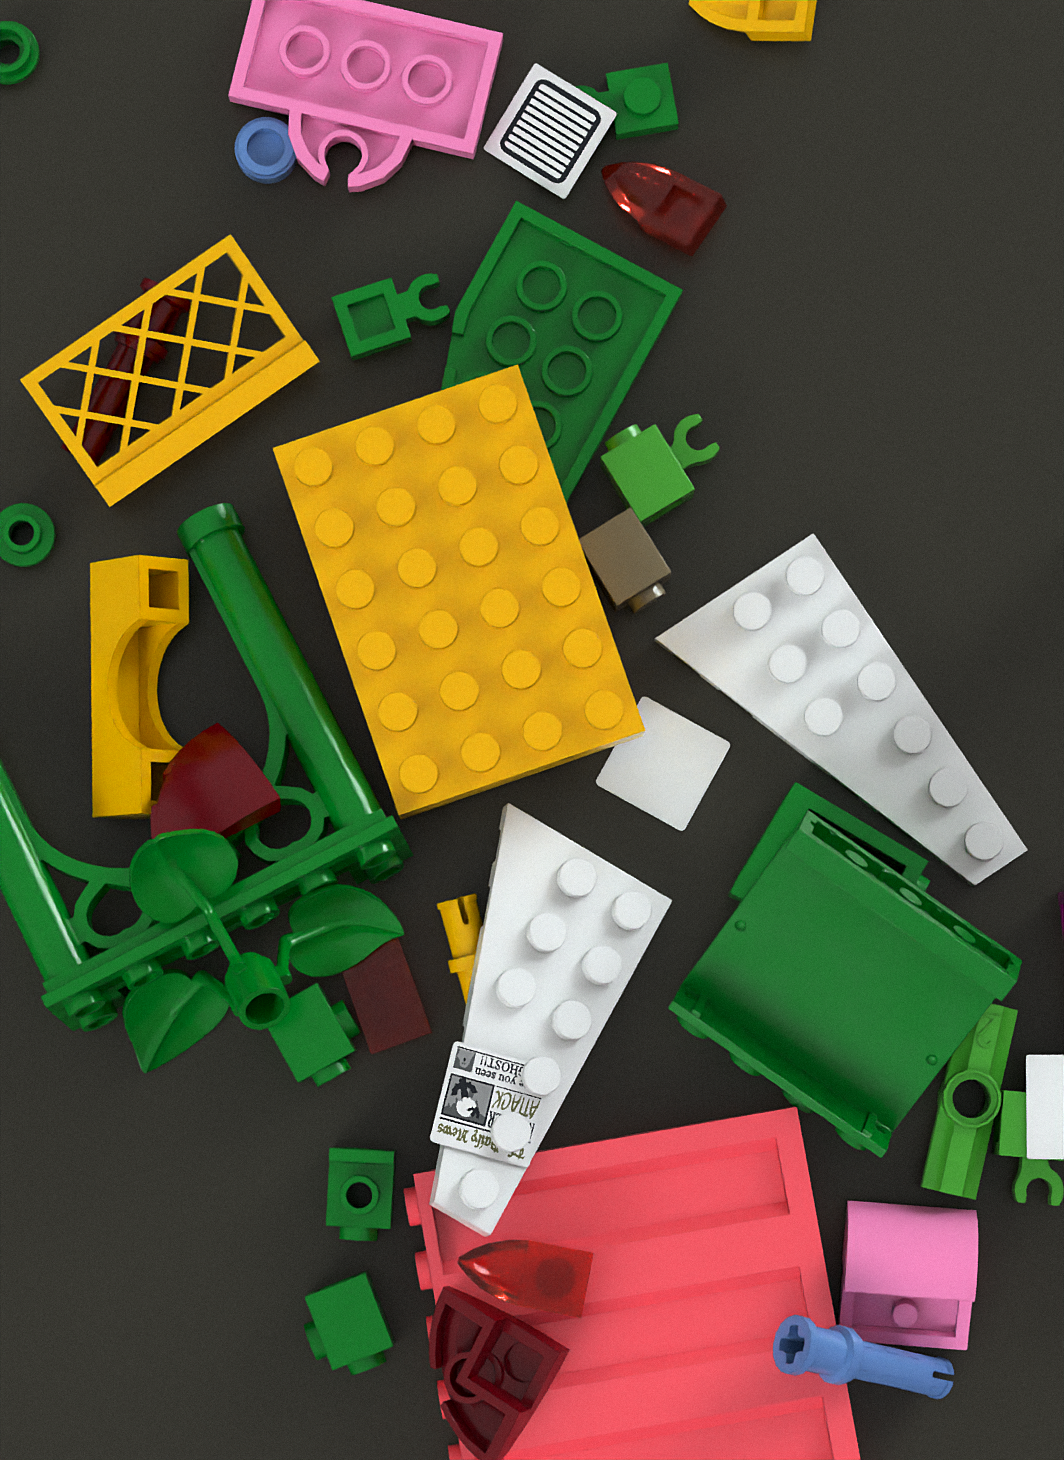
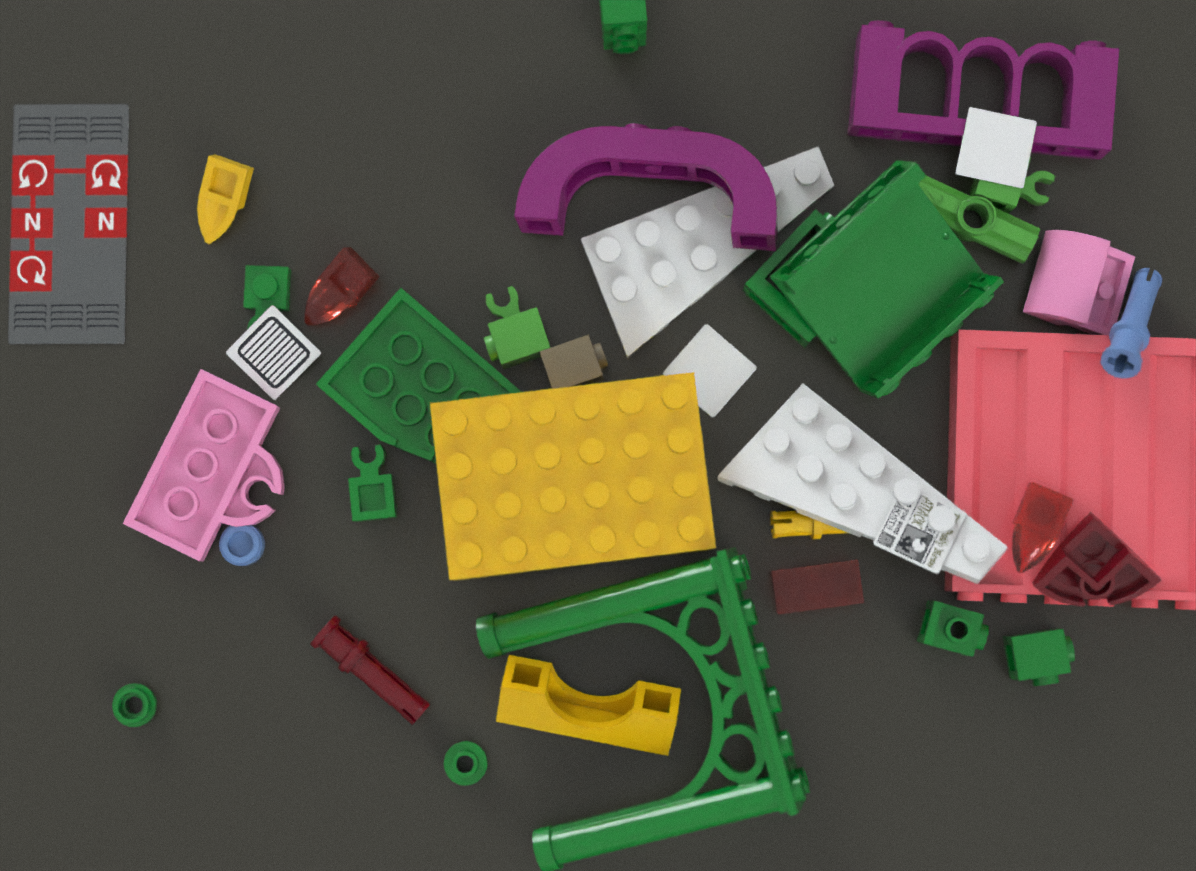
camera: 75 degrees left, 0 degrees up
yellow fence [20,234,320,507] -> none
green plant [122,829,404,1074] -> none
dark red brick [150,722,281,839] -> none
green brick [268,983,361,1087] -> none
none -> magenta arch [515,123,778,251]

